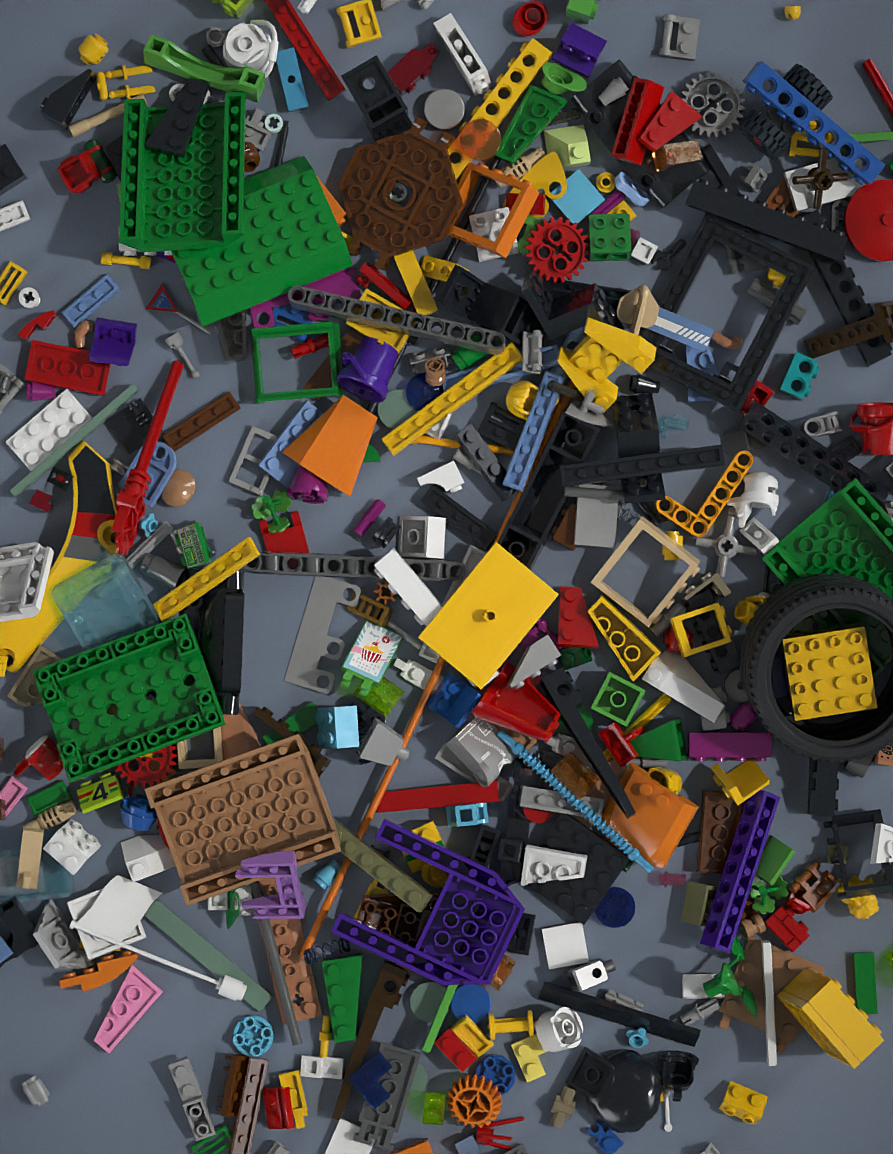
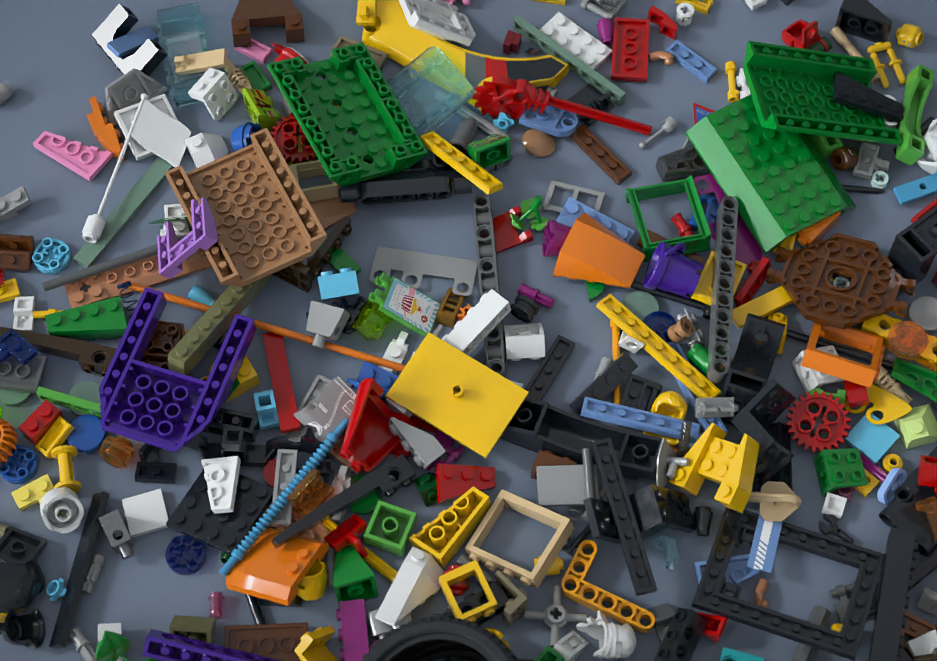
camera: 85 degrees right, 25 degrees down
dark purple bracket [89,317,137,366] -> none
white arch [417,461,464,494] -> none

